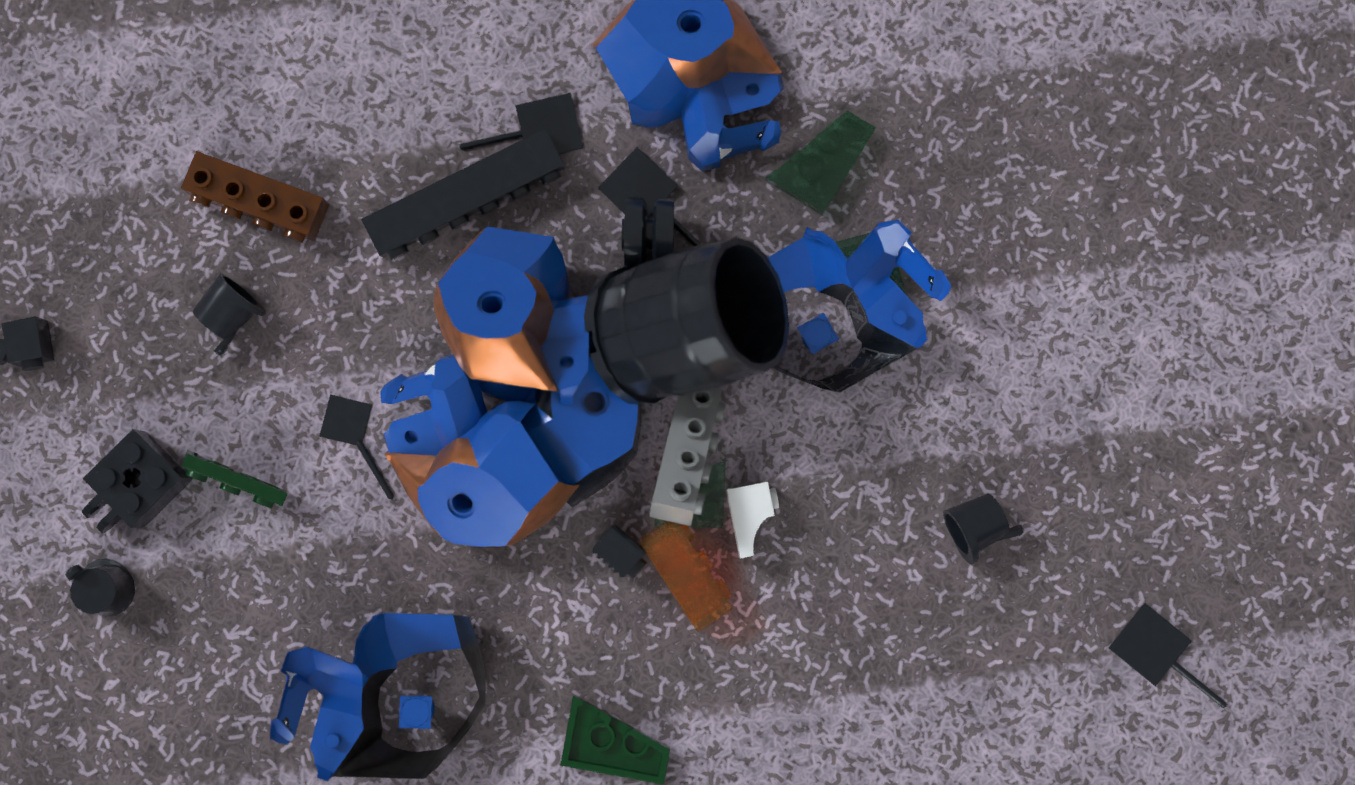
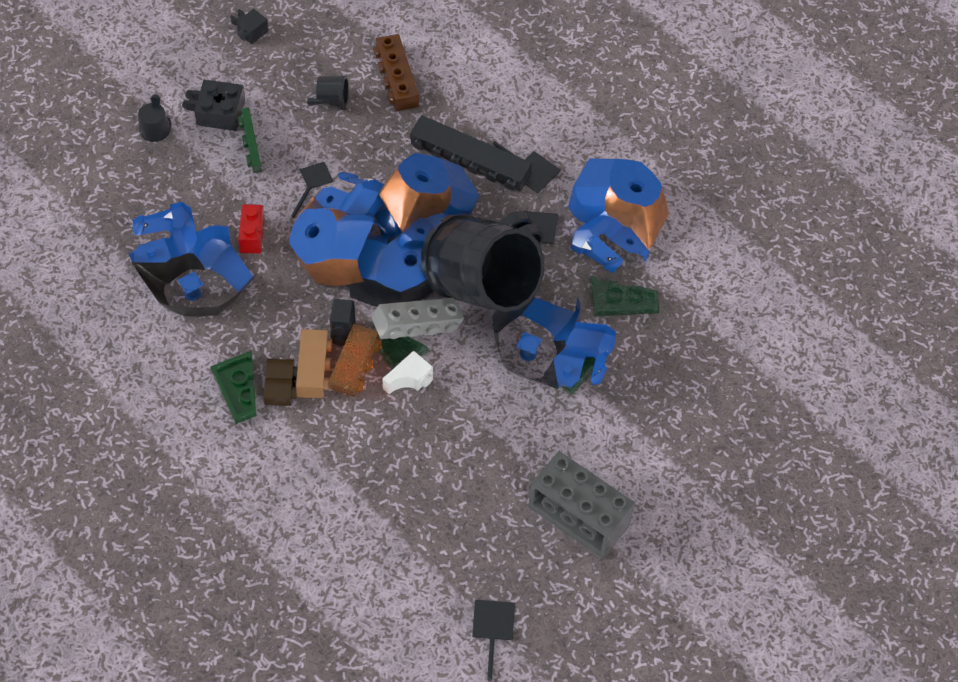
camera: 50 degrees right, 25 degrees down
black hat [943,493,1024,564] -> none
none -> red brick [238,204,265,254]
none -> dark brown brick [264,358,298,406]
none -> medium nougat brick [296,329,332,398]
none -> dark grey brick [529,451,635,559]

